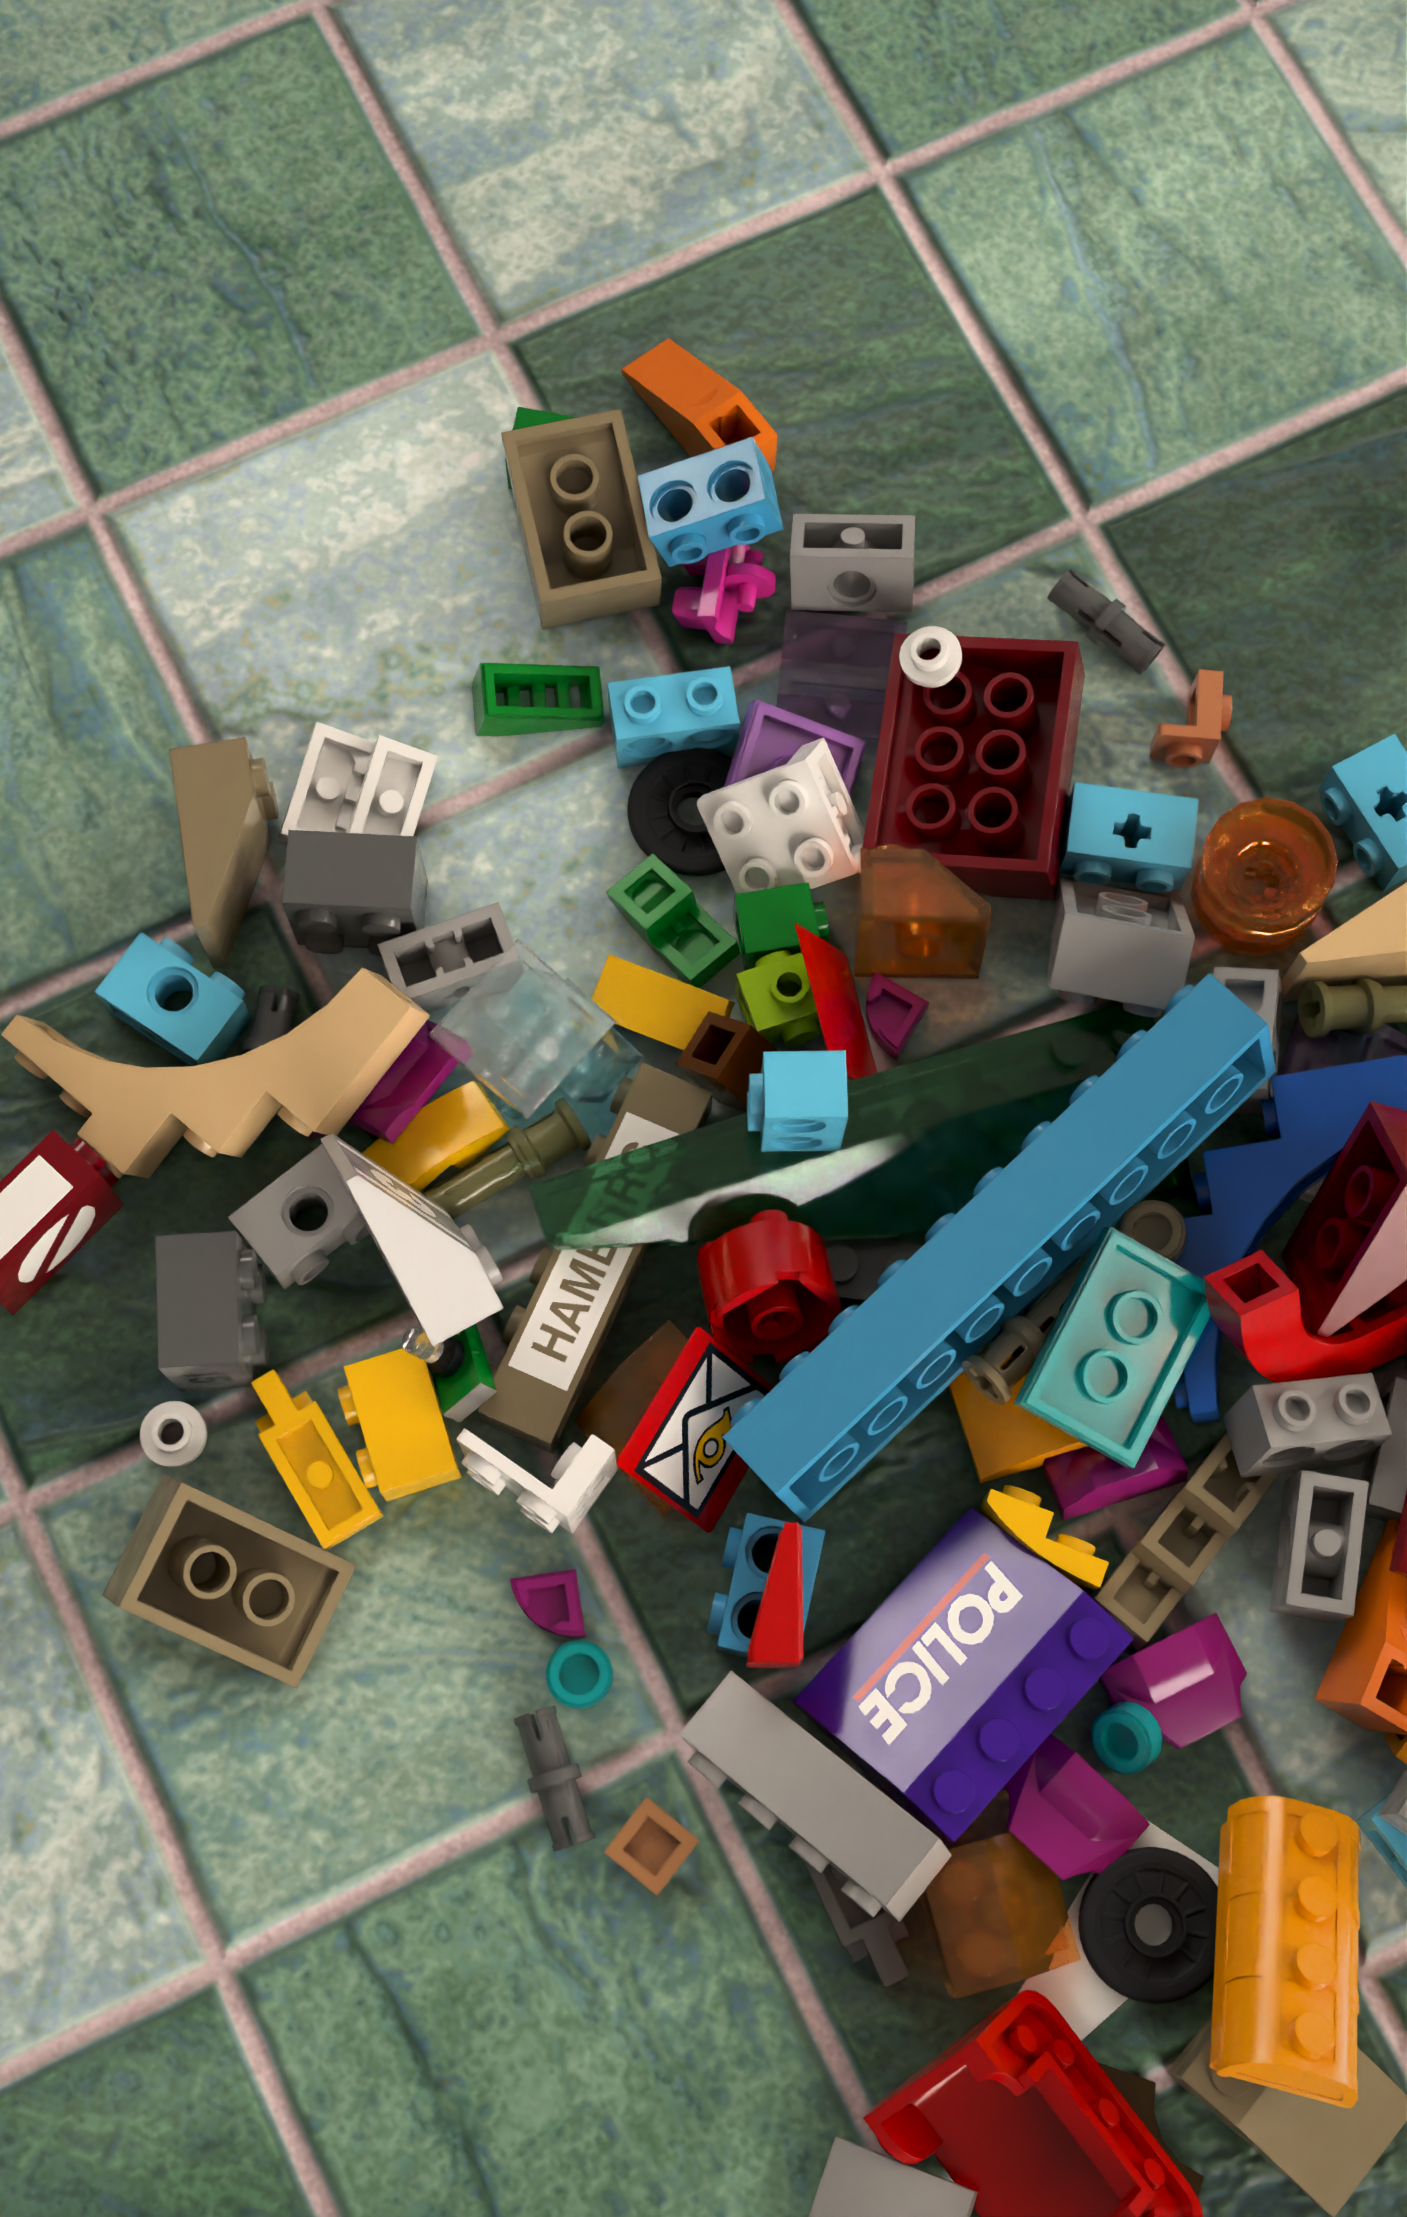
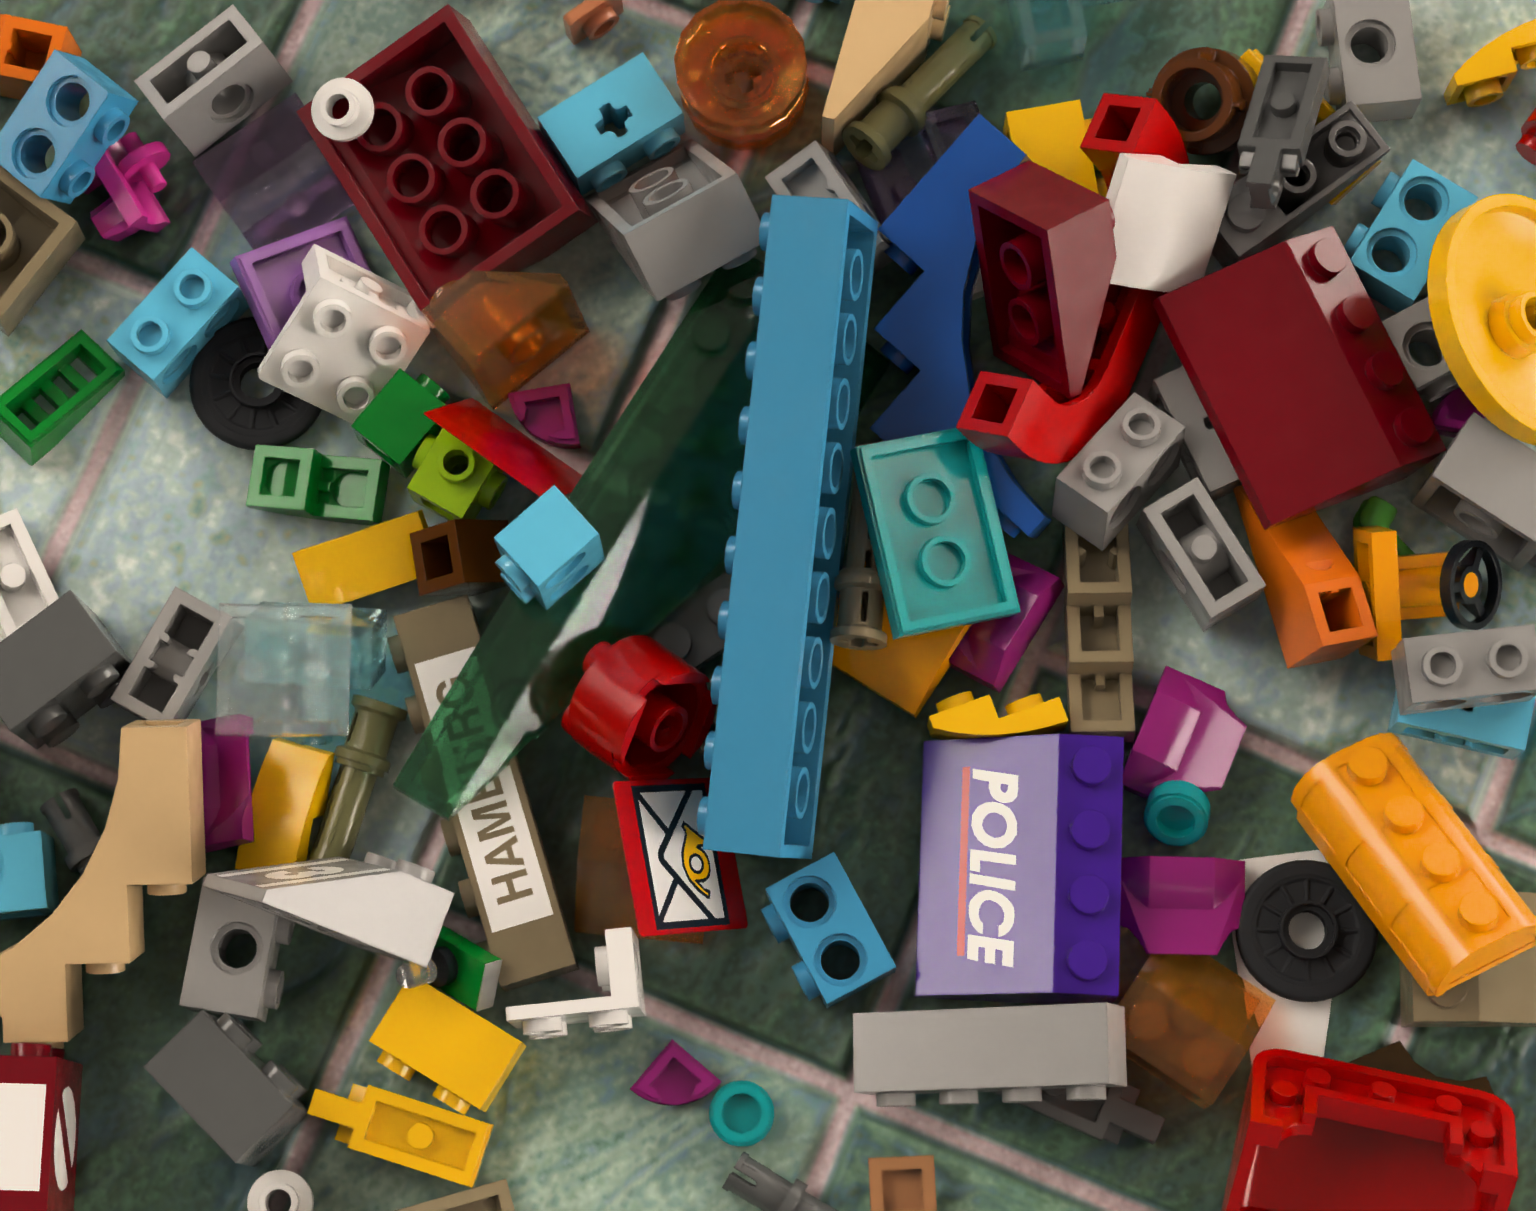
camera: 35 degrees left, 5 degrees up
red slope [746,1522,803,1668] -> none
dark tan tile [1119,1200,1187,1262] -> none

